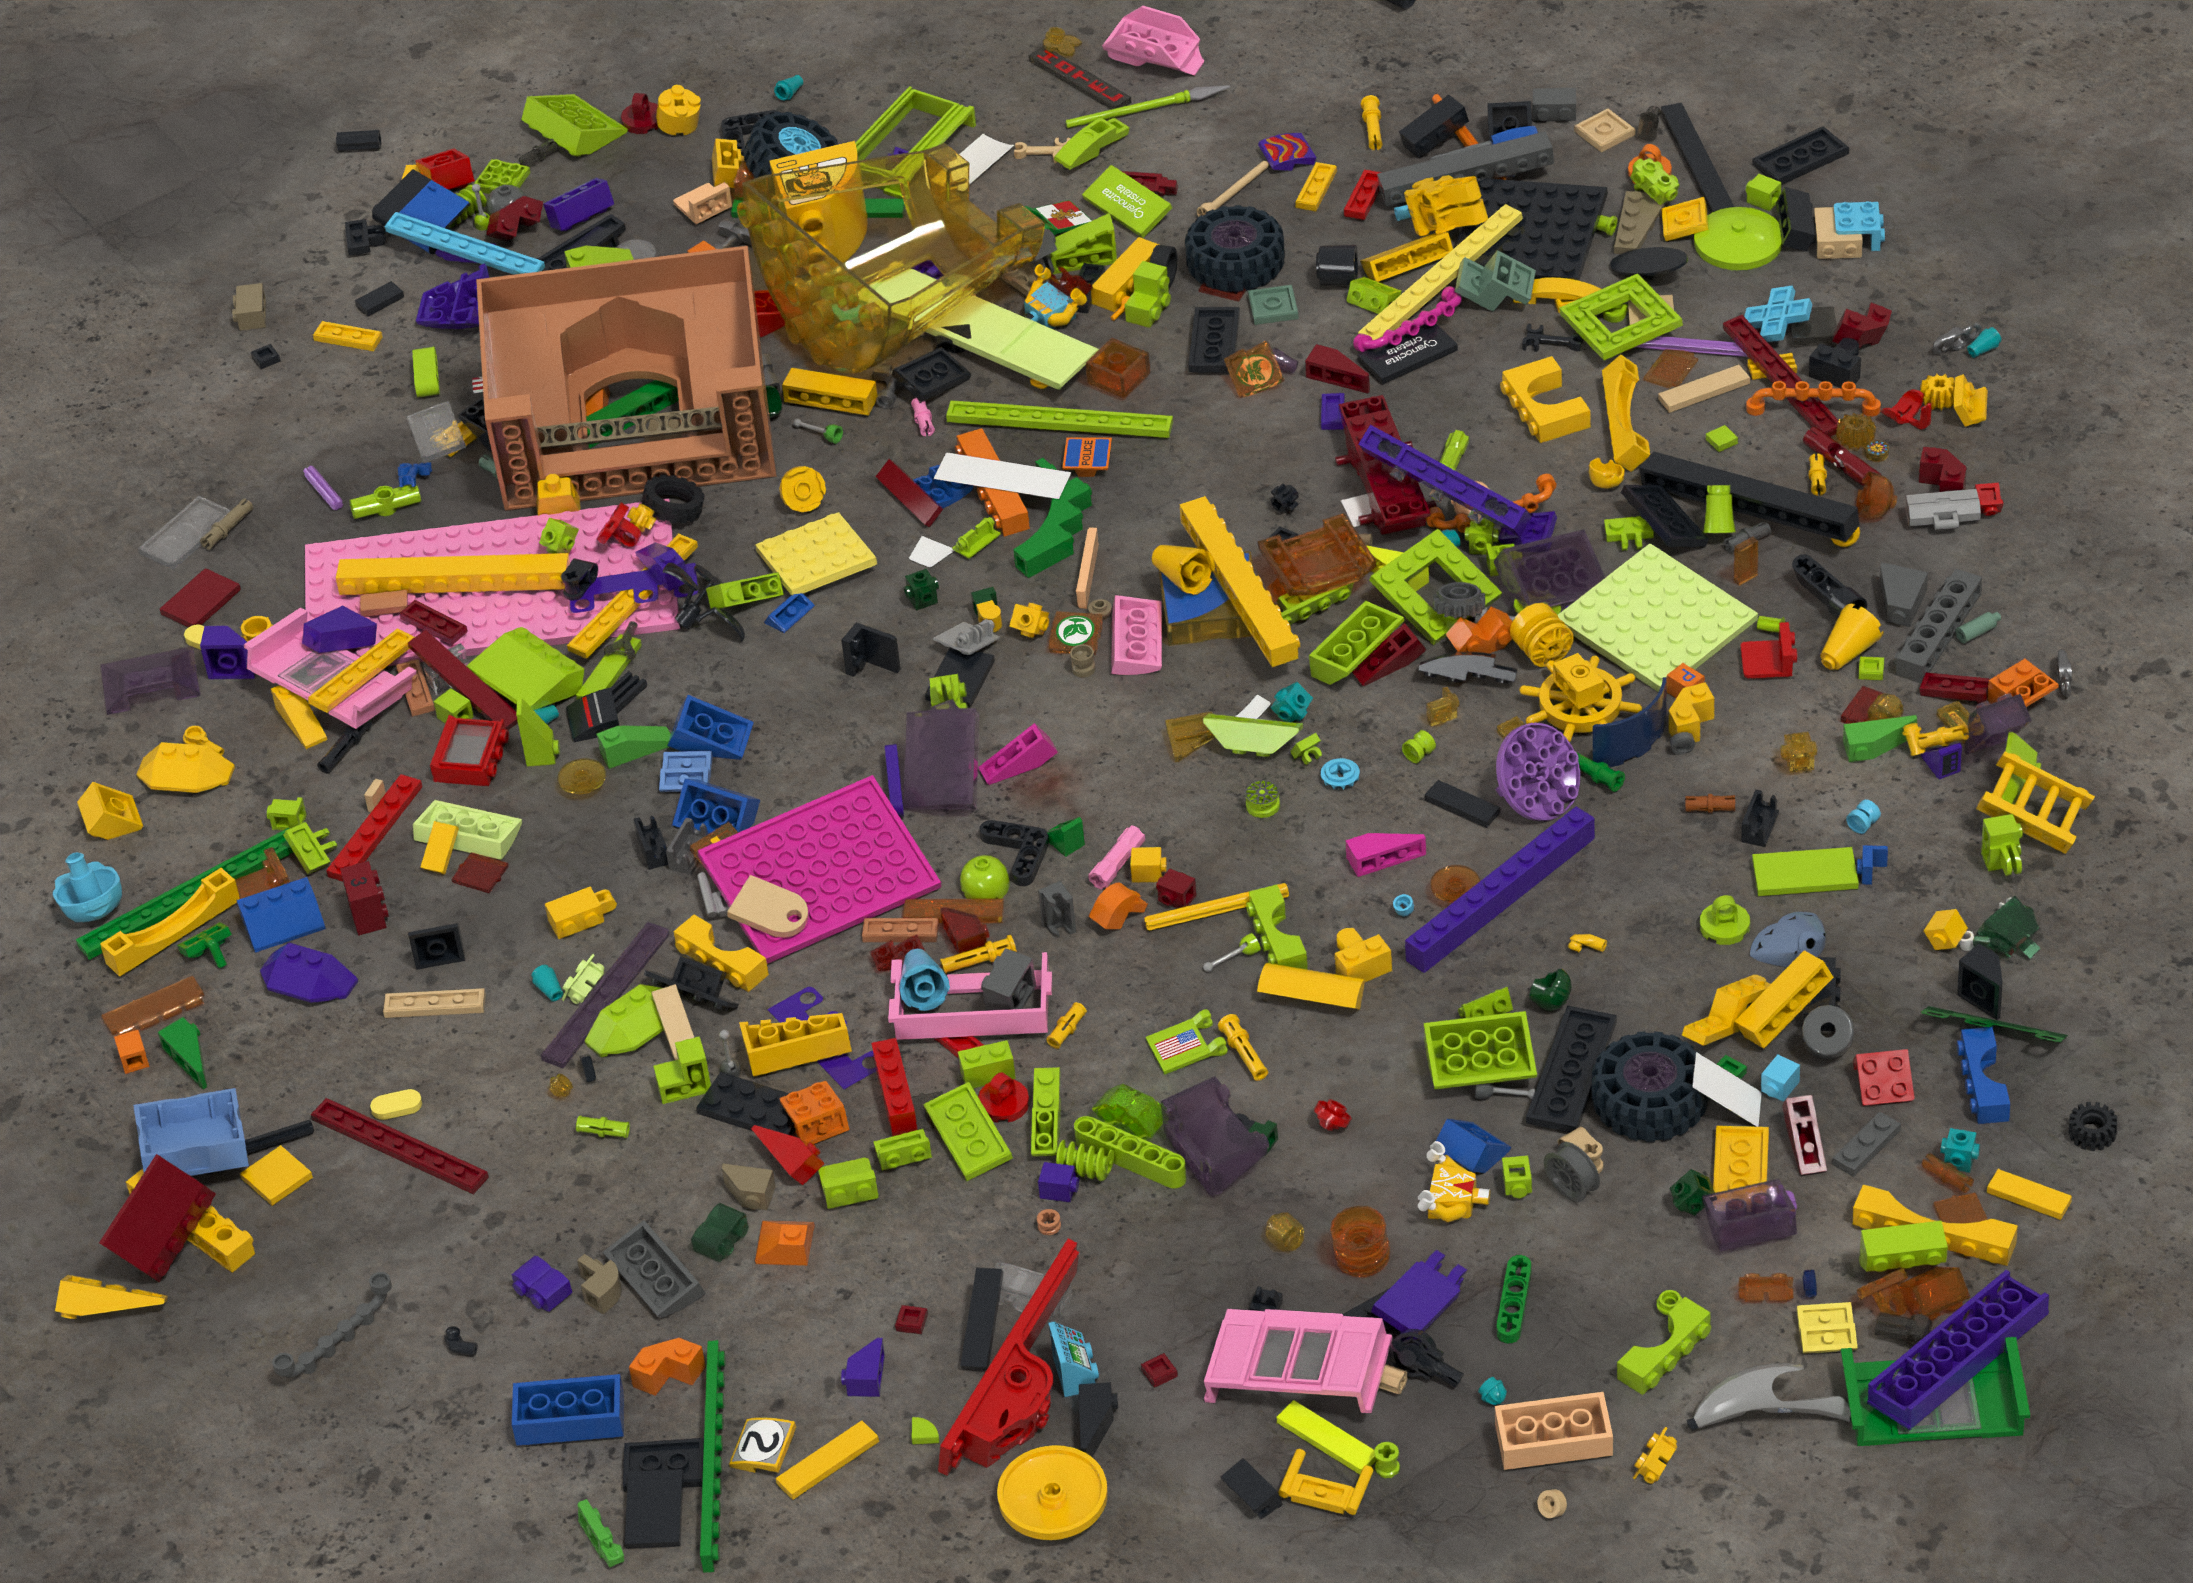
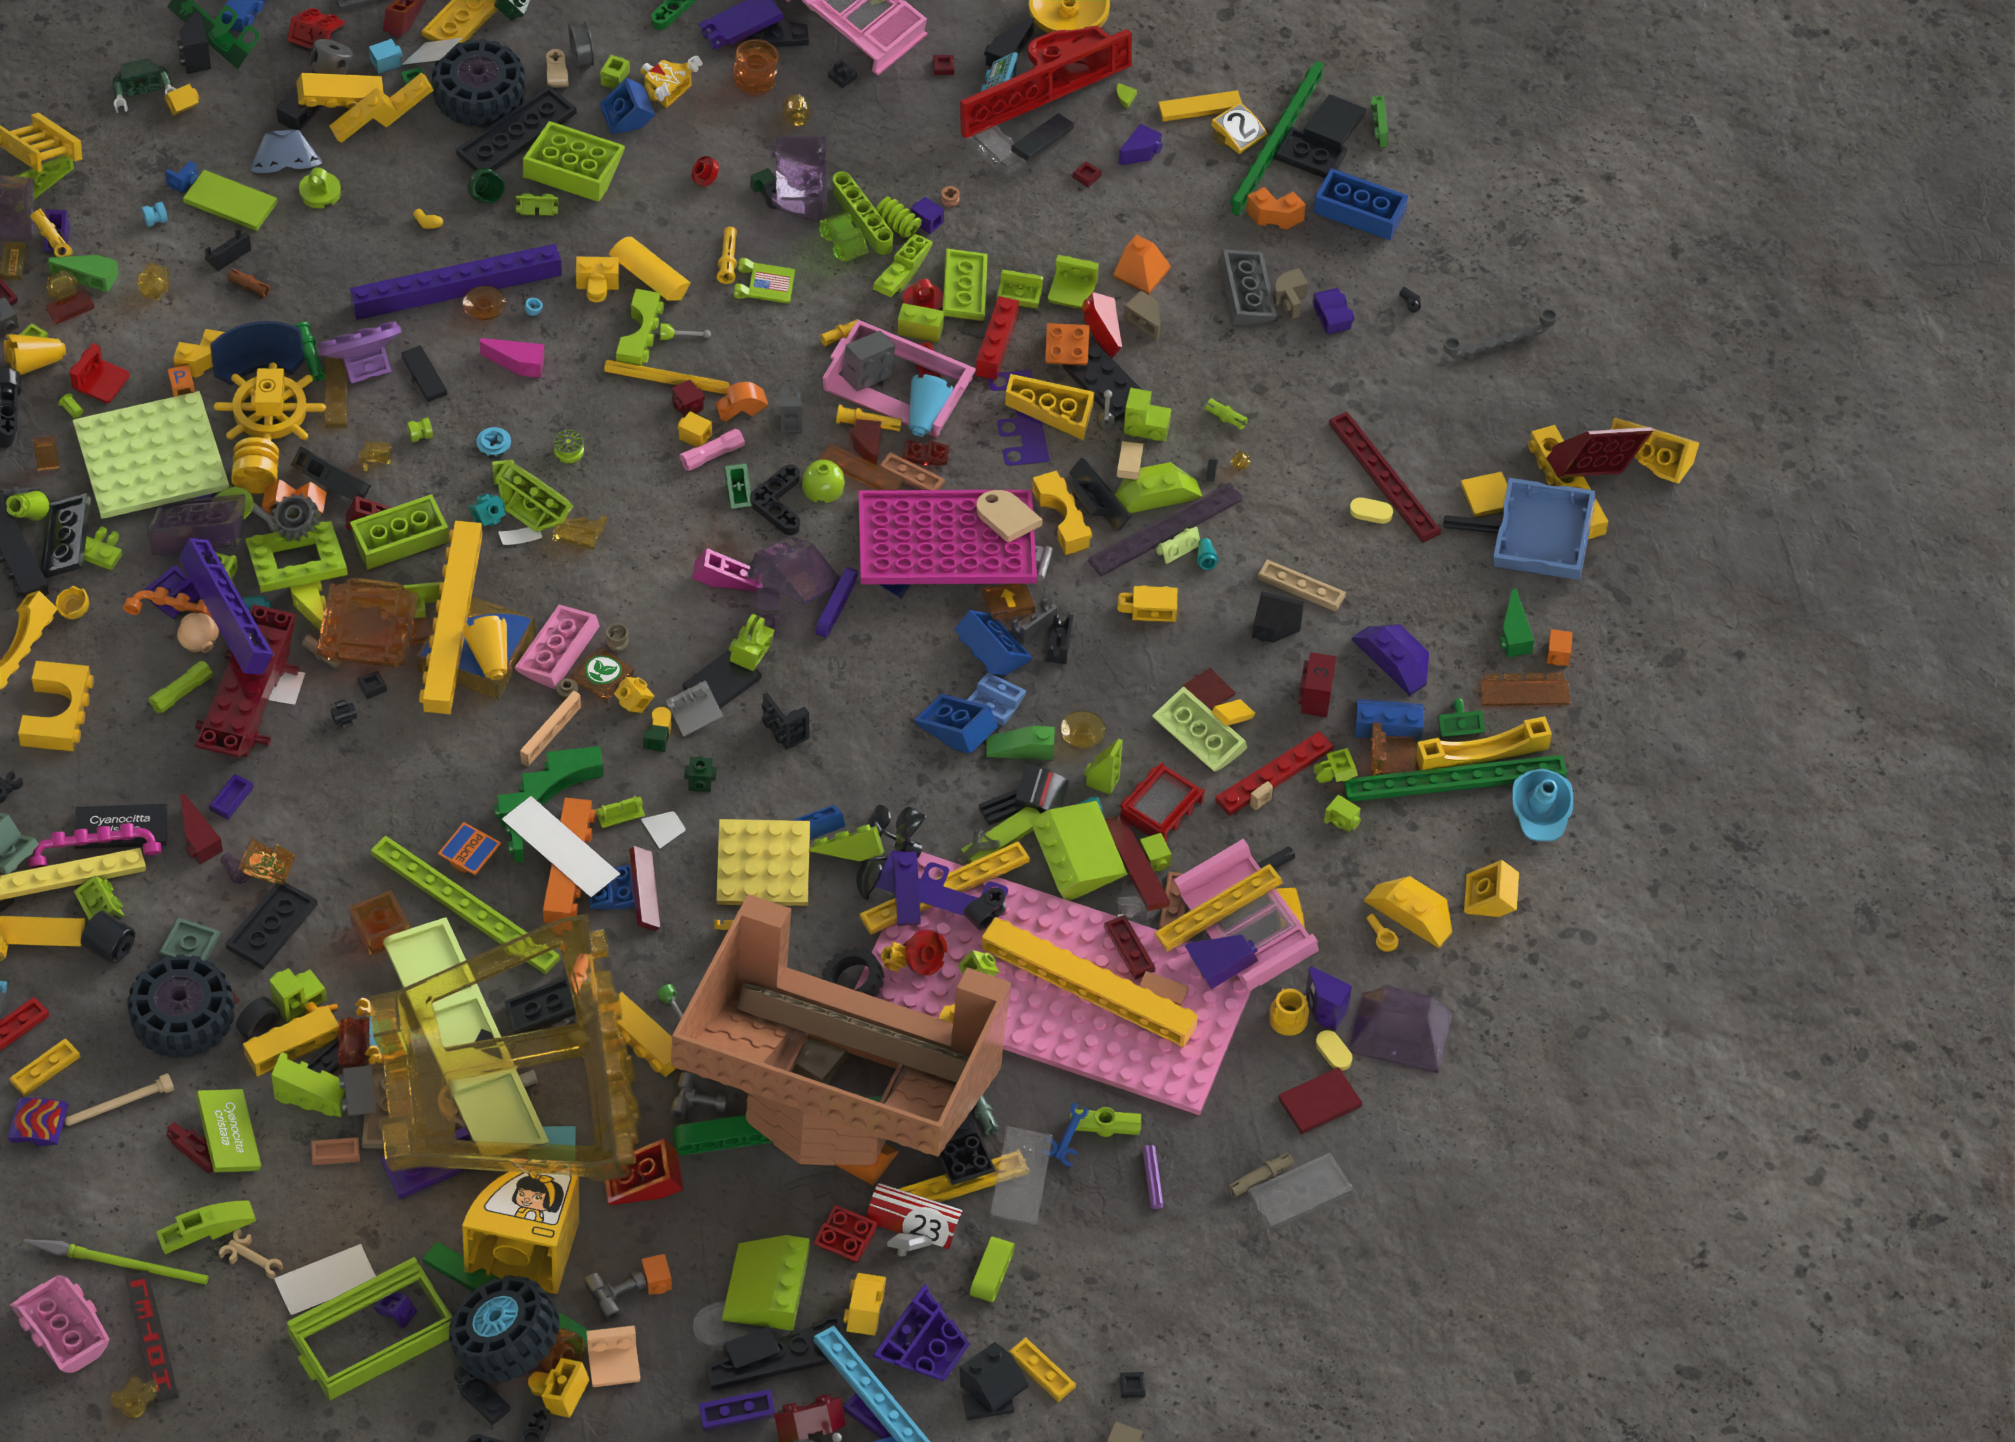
camera: 160 degrees left, 10 degrees up
clear green brick [691,1203,749,1262] -> none
flag [1021,200,1092,235] -> none
lime brick [1981,814,2023,876] -> none
none -> black slope [959,1342,1028,1412]

